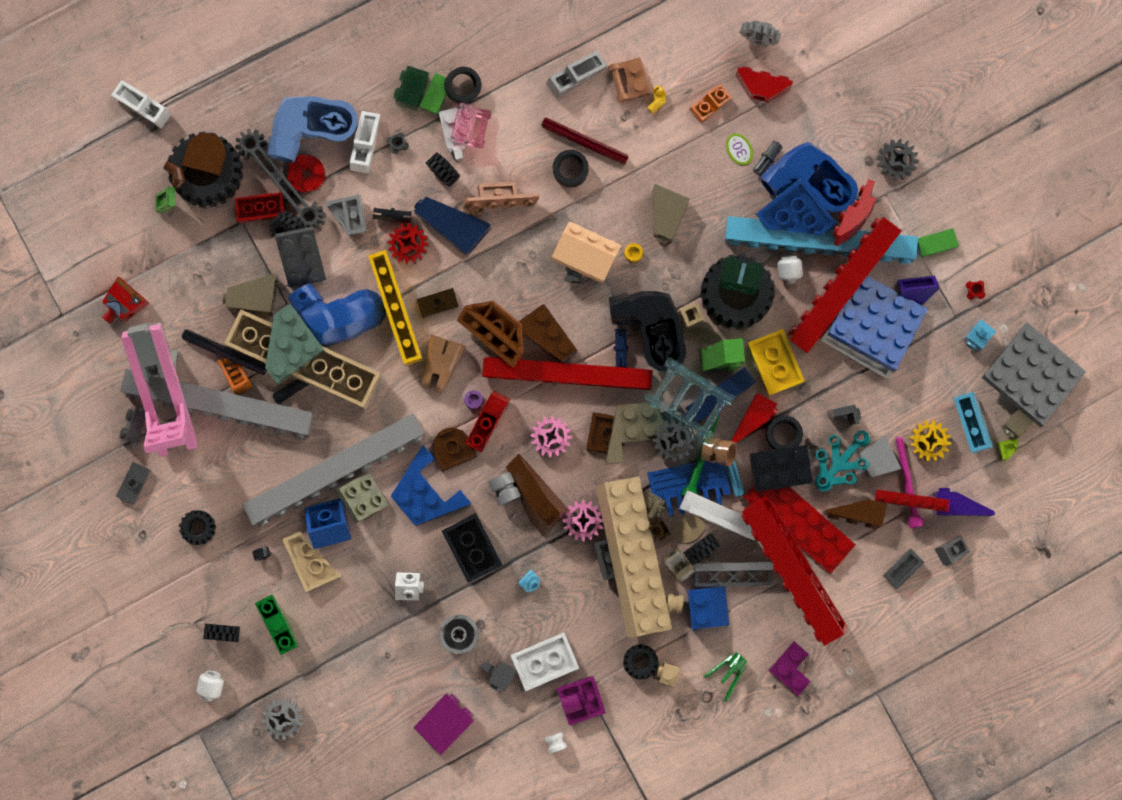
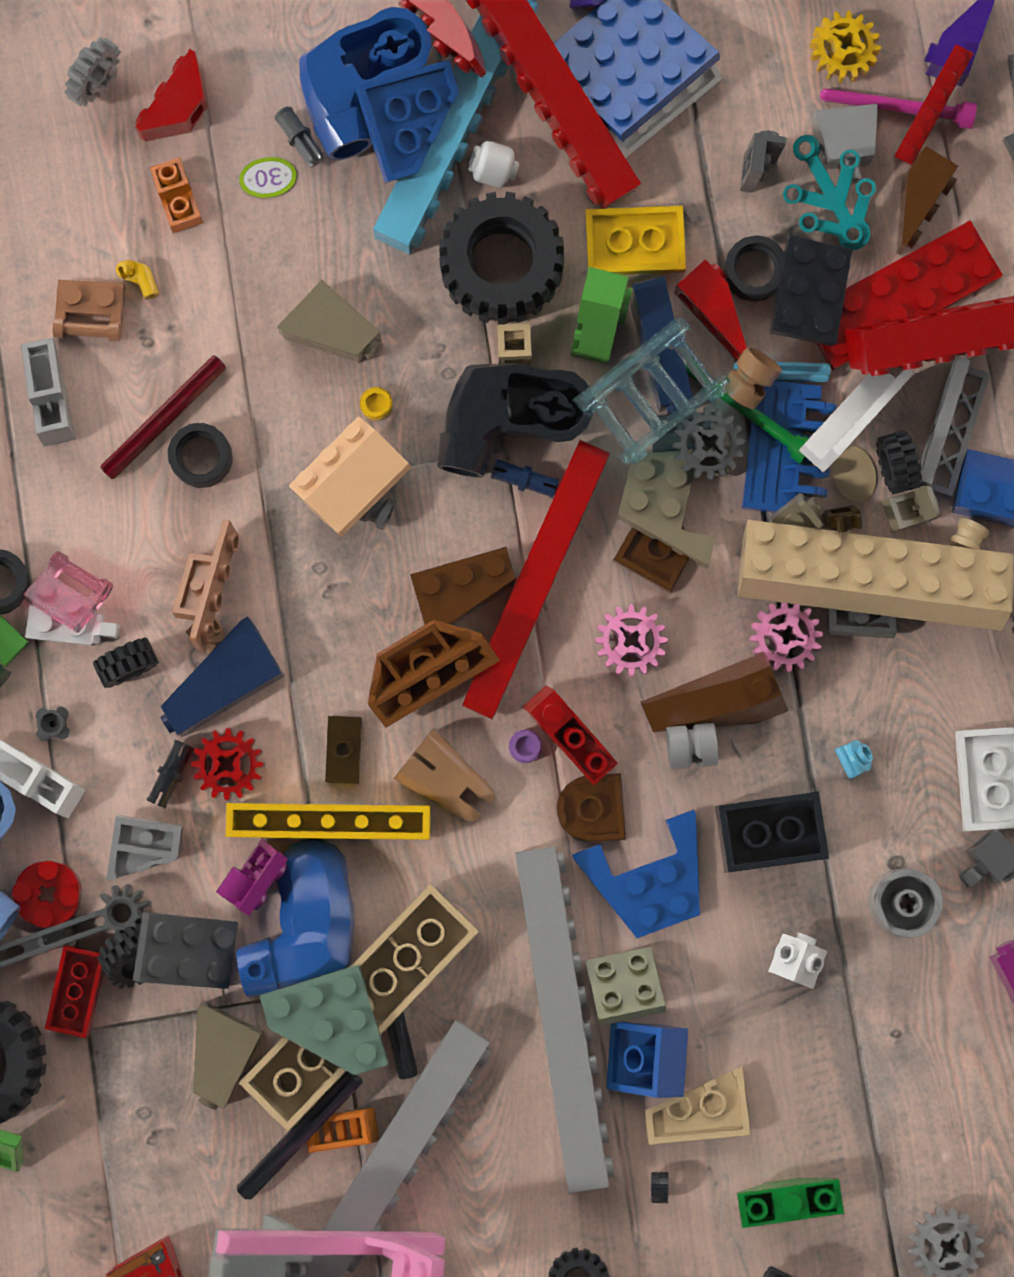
camera: 70 degrees left, 0 degrees up
clear green container [717,256,764,296] -> none
none -> magenta plate [216,838,288,916]

